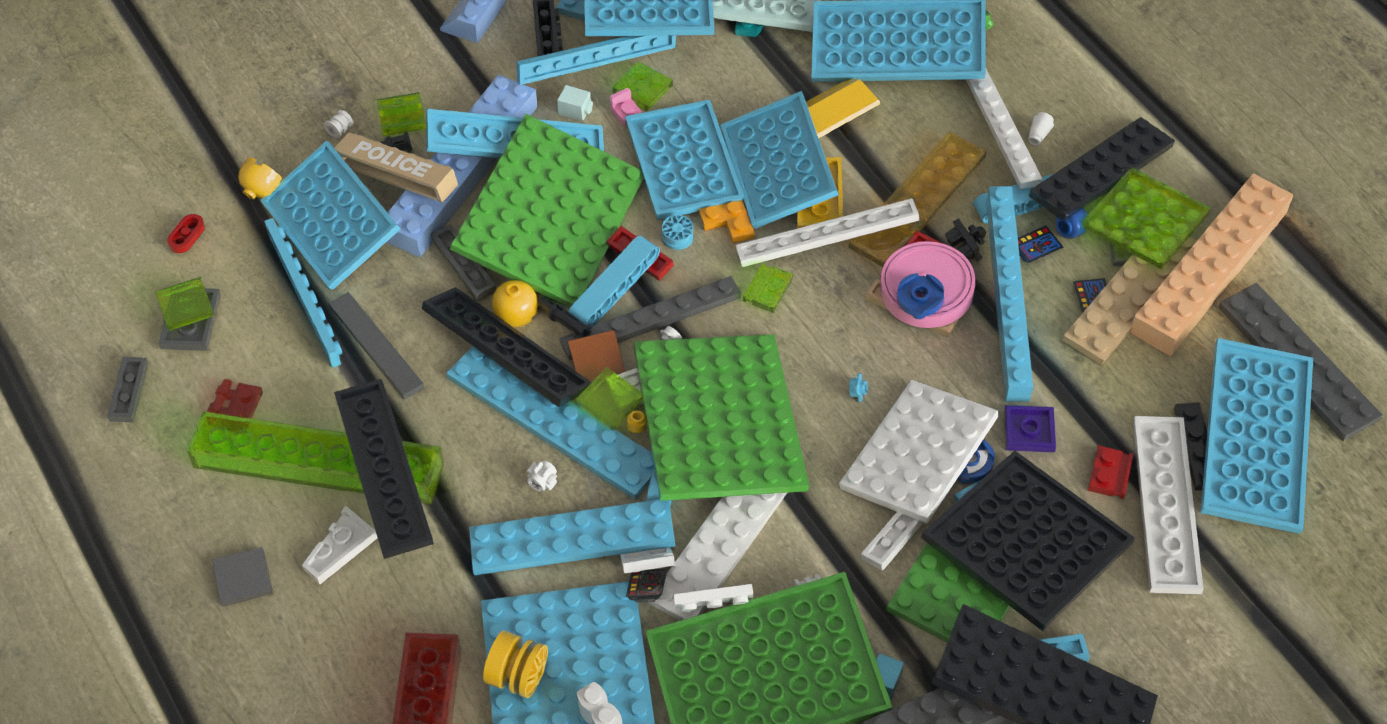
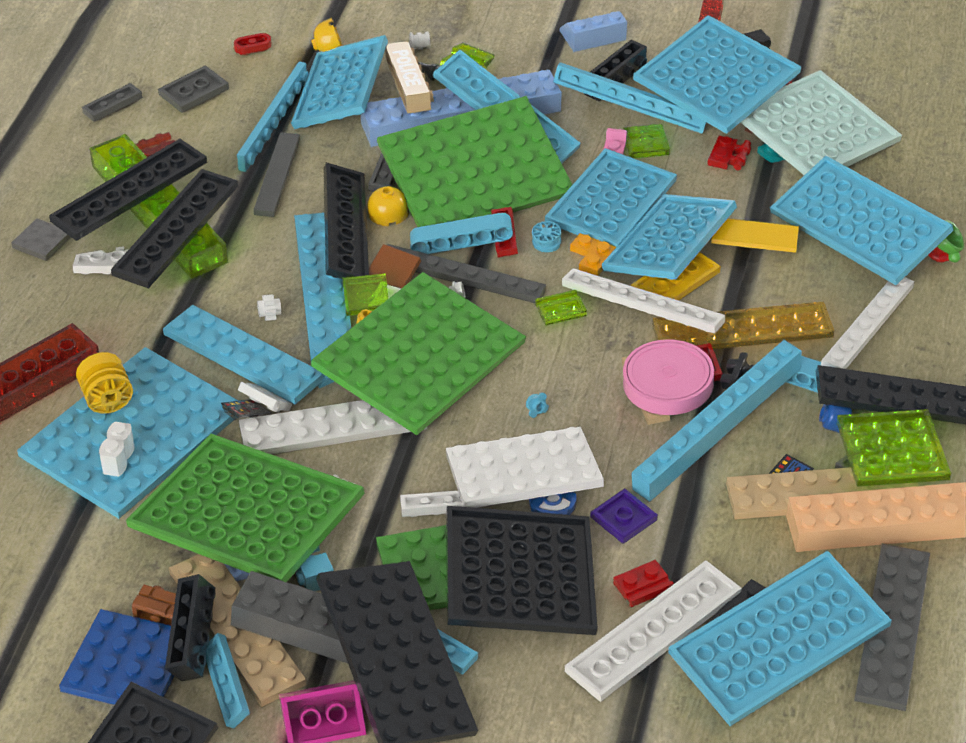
camera: 45 degrees right, 10 degrees down
clear neon green tile [155,277,215,331] -> none
black pin [537,296,592,338] -> none
light aqua brick [557,85,593,122] -> none
white wing [674,584,753,612] -> none
blue plate [897,273,944,319] -> none
piece [1018,226,1064,263] -> none
white cone [1028,112,1054,146] -> none
none -> black plate [49,139,207,241]
none -> red plate [708,135,752,170]

